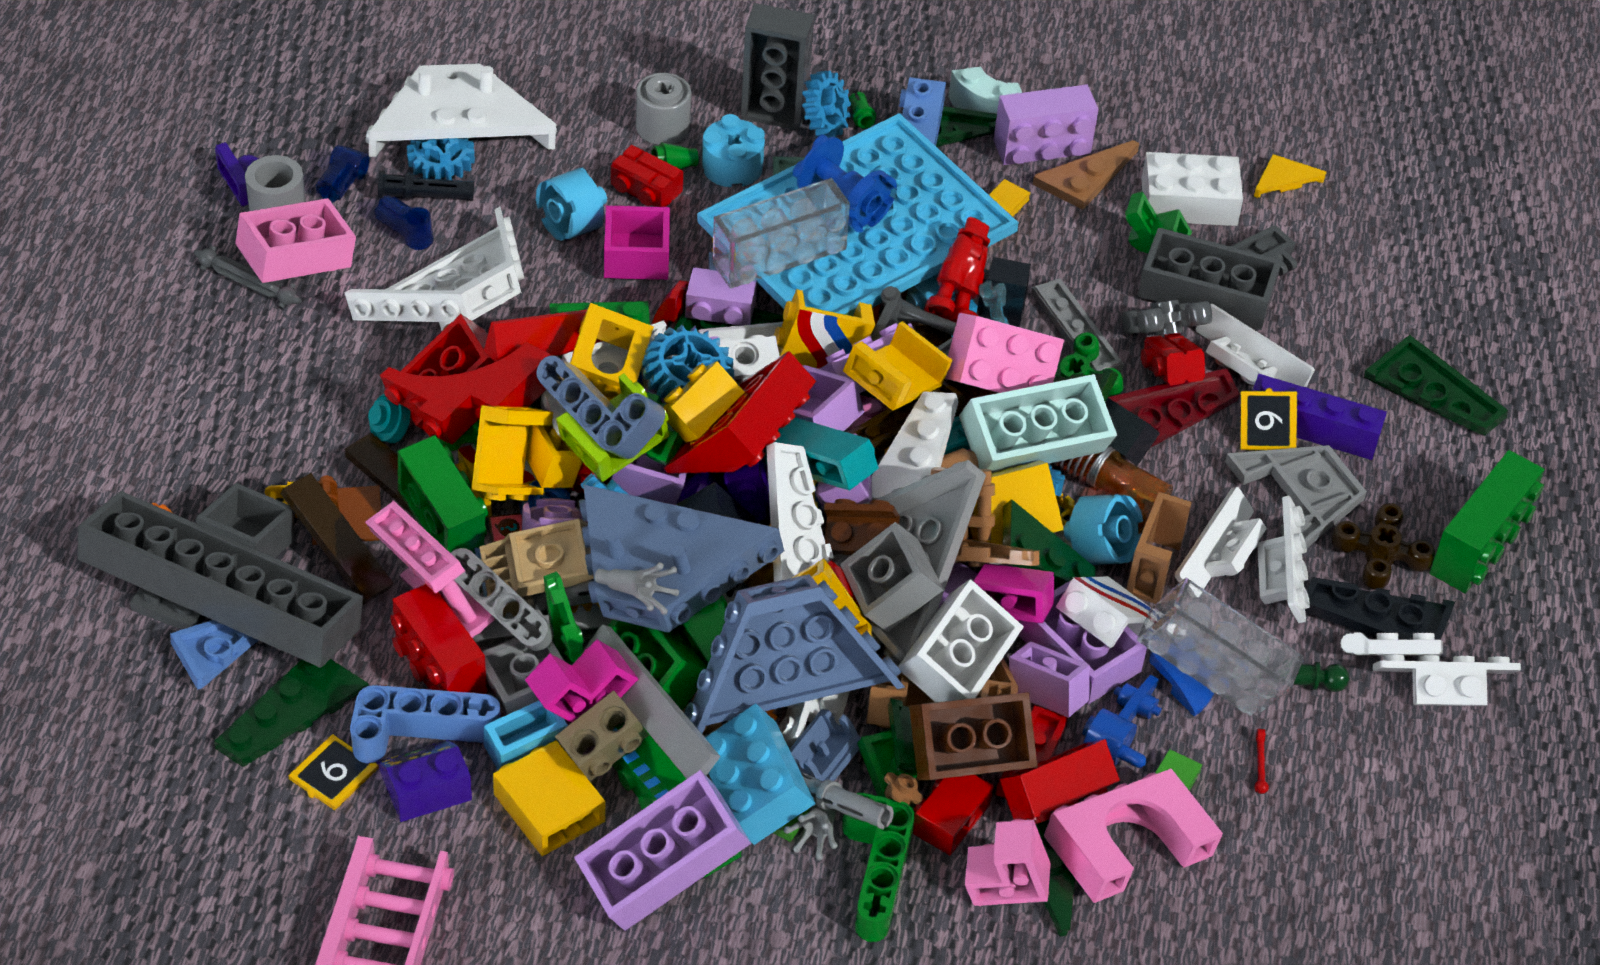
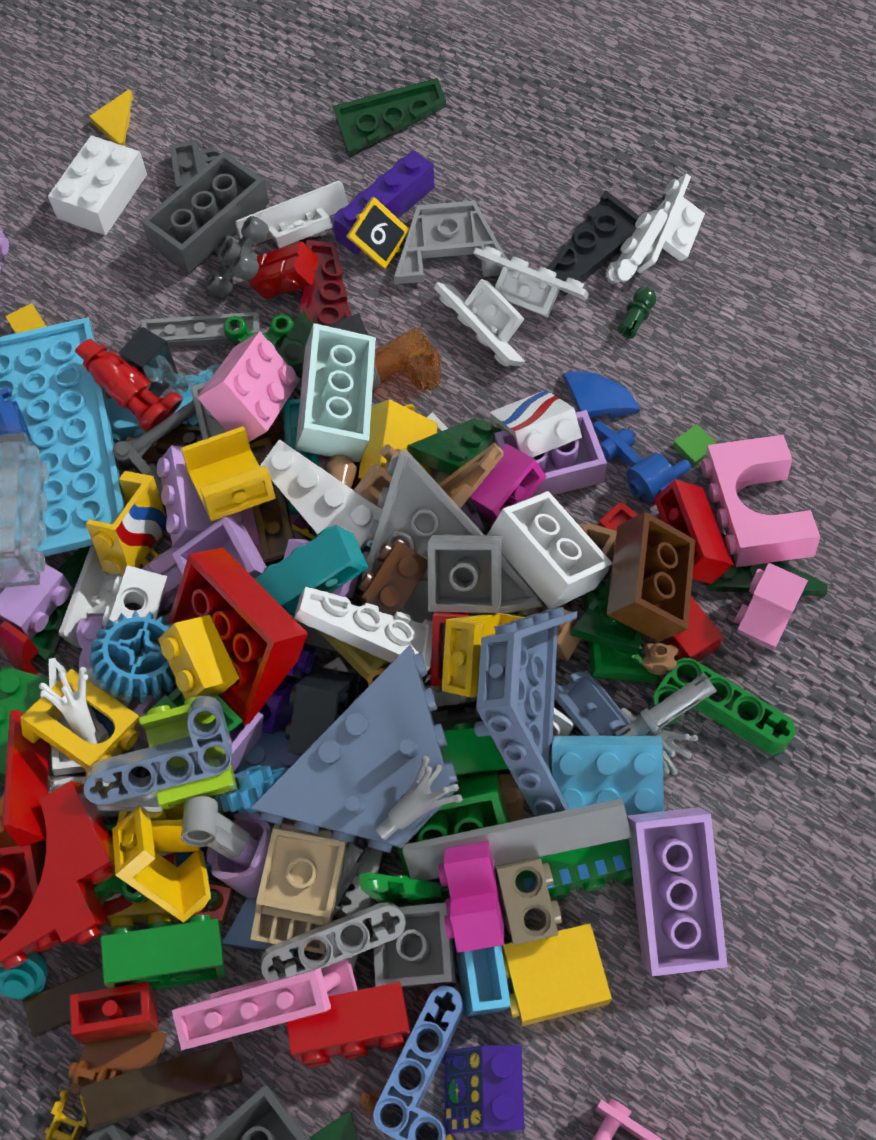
camera: 60 degrees left, 15 degrees up
lavender brick [1009,641,1090,718] -> none
medium nougat wing [1033,140,1139,210] -> none
medium azure brick [1064,494,1143,565] -> none
green brick [1125,191,1192,253] -> none
medium nougat panel [1126,492,1192,605] -> none
clear brick [1137,577,1304,718] -> none
red hinge [1254,729,1269,794] -> none
dark brown gear [1331,503,1435,590] -> none
green brick [1429,450,1545,594] -> none
none -> white piece [39,667,98,744]
none -> red brick [70,982,159,1044]
none -> light grey piece [181,796,249,859]

